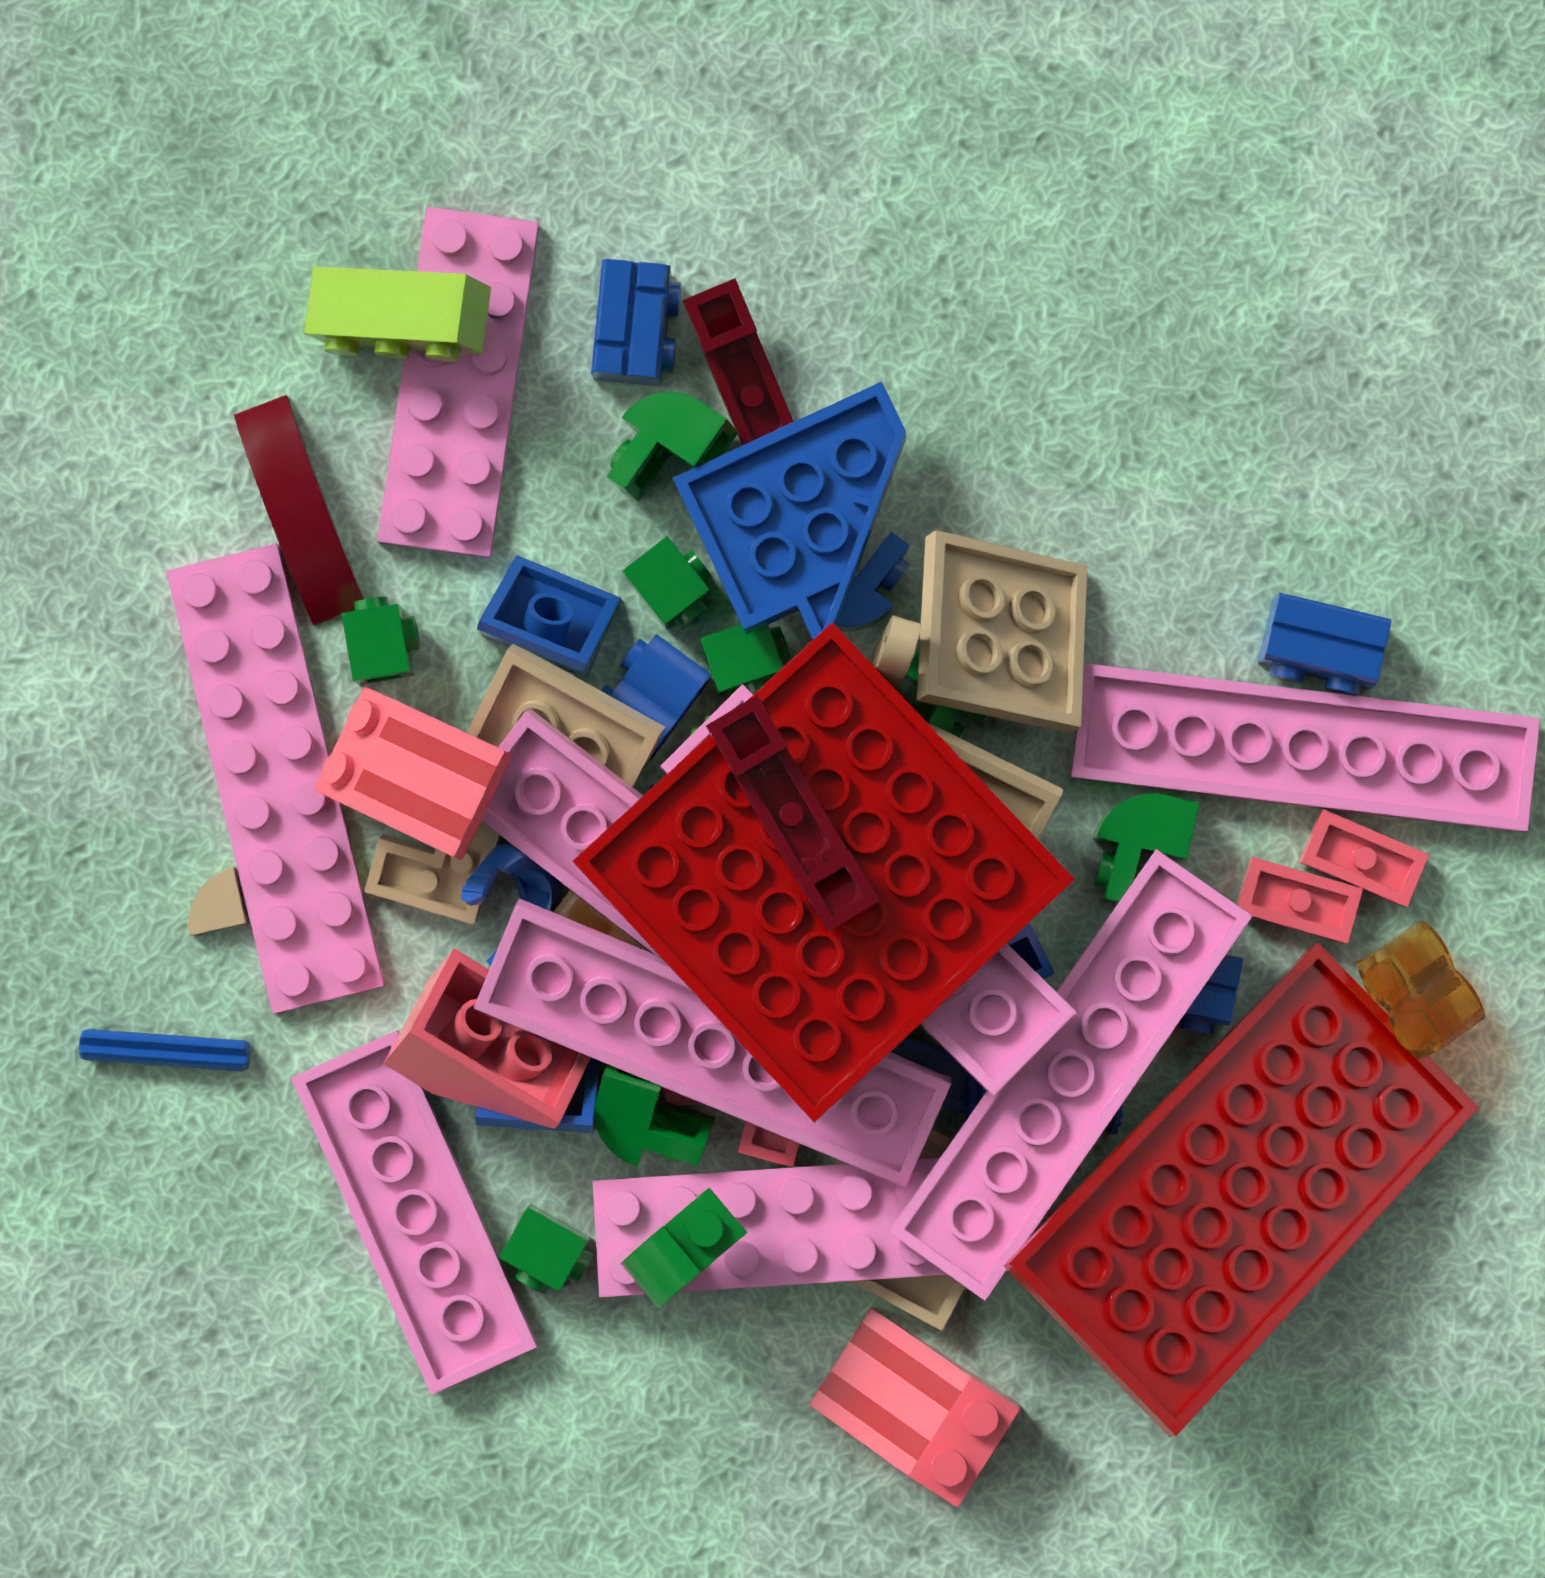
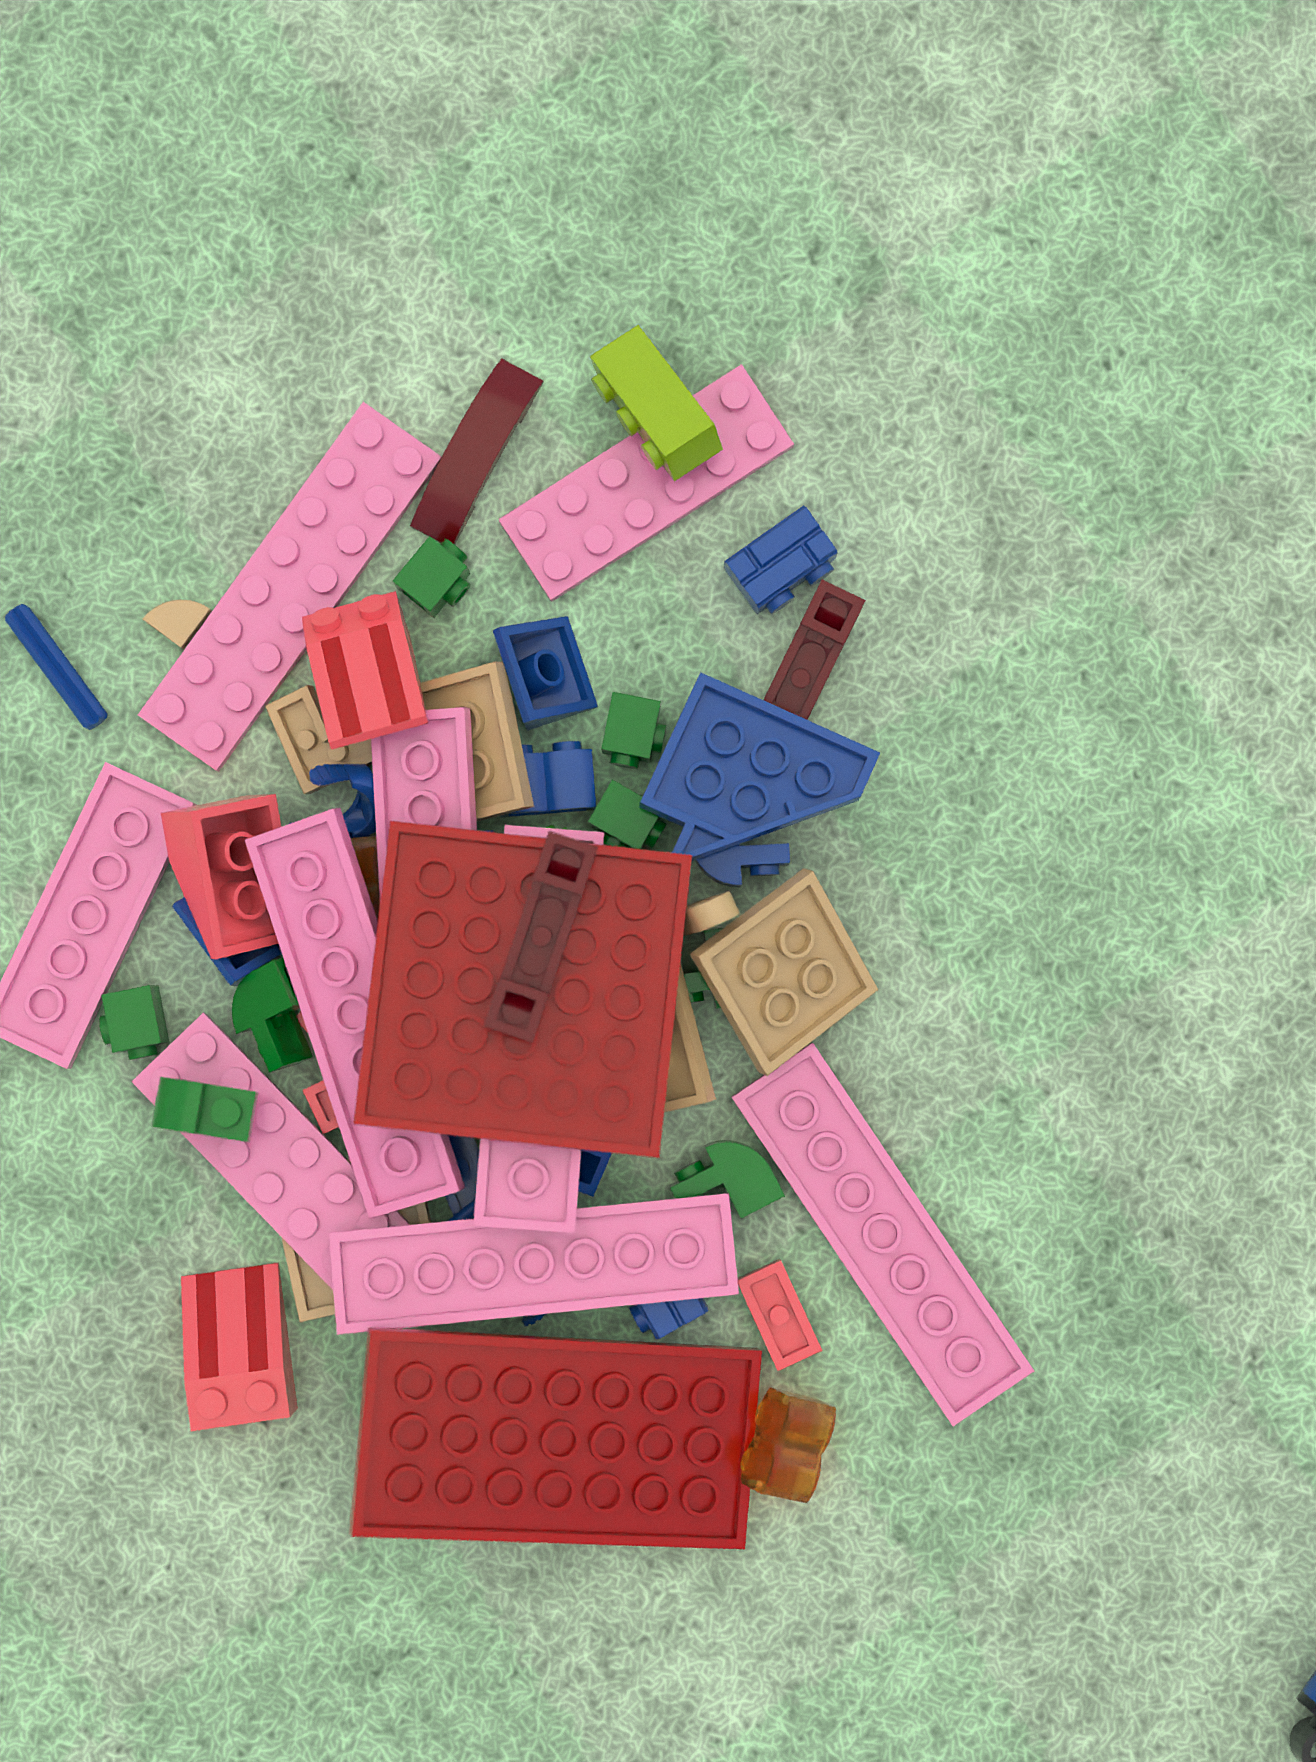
camera: 50 degrees right, 0 degrees up
green brick [607,392,739,501] -> none
blue brick [1258,592,1391,696] -> none
coral plate [1298,809,1429,908] -> none

